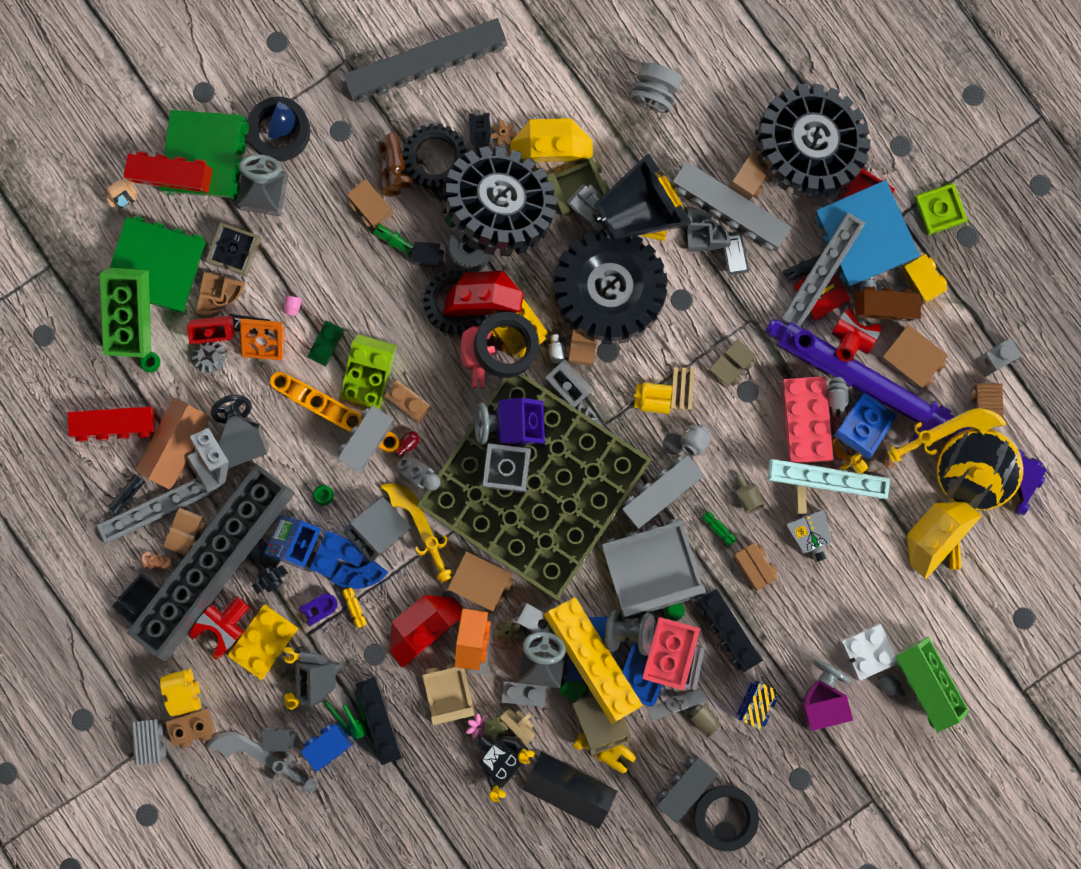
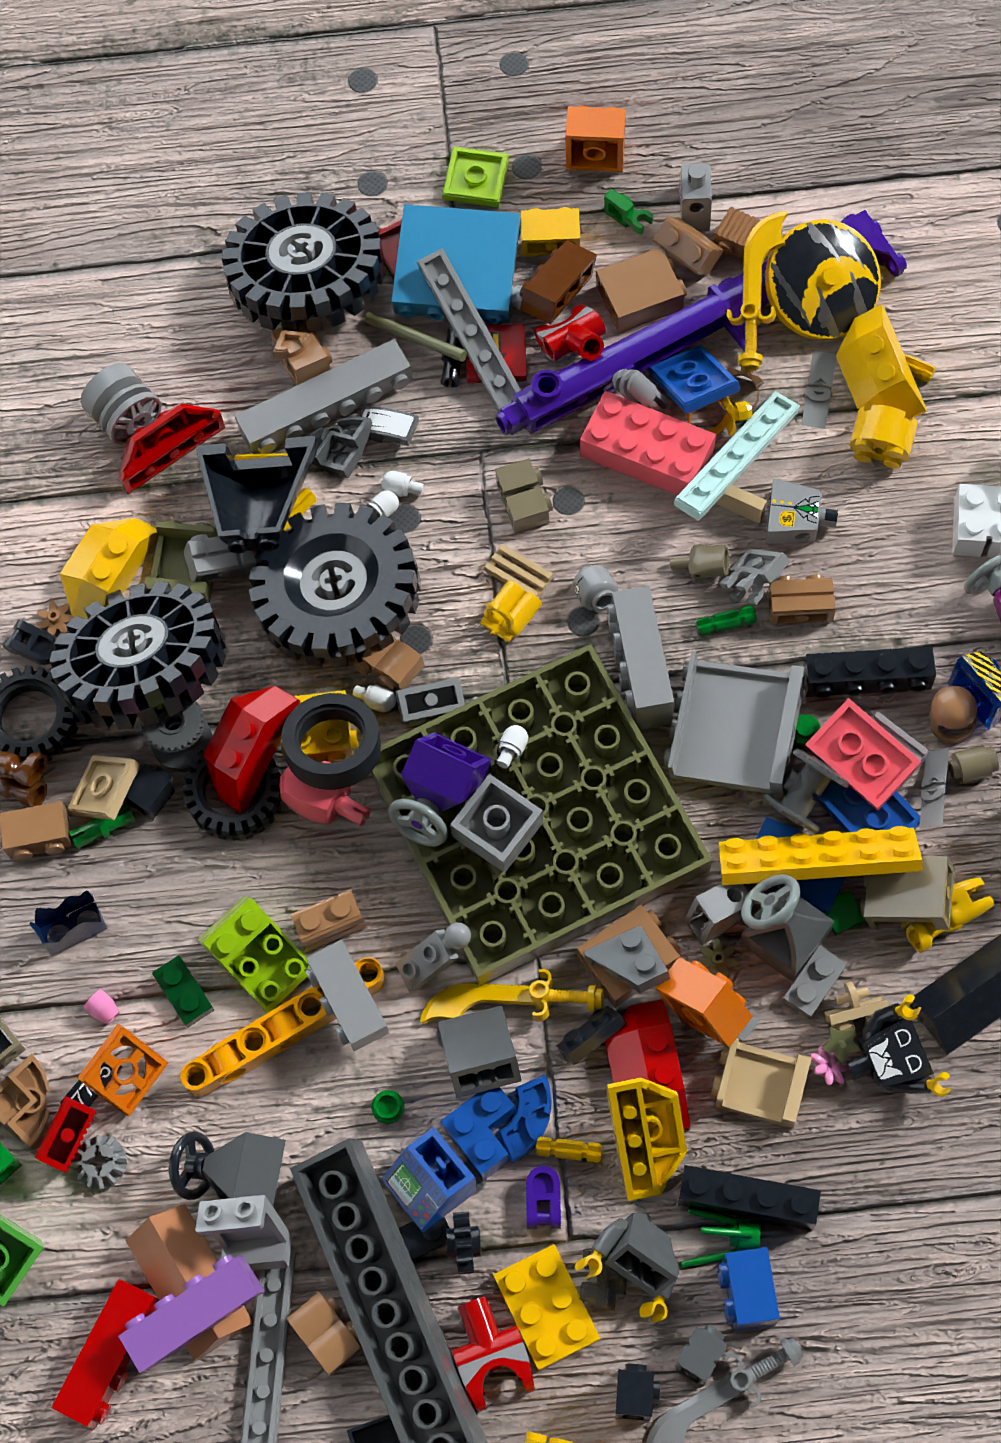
camera: 60 degrees left, 15 degrees down
black pin [108,474,145,514] -> none
green plate [139,352,161,373] -> none
nougat piece [141,551,172,572] -> none
dark red cylinder [395,431,420,457] -> none
none -> dark blue piece [29,890,108,956]
none -> tan tile [67,755,141,820]
none -> medium lavender brick [118,1254,265,1373]
none -> red wedge [119,404,225,495]
none -> medium nougat tile [273,330,311,359]
none -> olive bar [365,312,467,362]
none -> white cylinder [367,490,399,519]
none -> white cylinder [381,471,424,497]
none -> white cylinder [496,725,528,768]
none -> black plate [556,1006,626,1065]
none -> orange brick [565,106,626,172]
none -> wing [583,925,670,993]
none -> green plate [604,188,653,235]
none -> yellow wedge [607,1078,687,1201]
none -> black brick [615,1363,660,1421]
none -> medium nougat brick [652,217,724,275]
none -> light grey plate [719,549,790,605]
none -> light grey piece [801,350,837,428]
none -> yellow brick [849,405,918,469]
none -> medium nougat helmet [929,686,978,744]

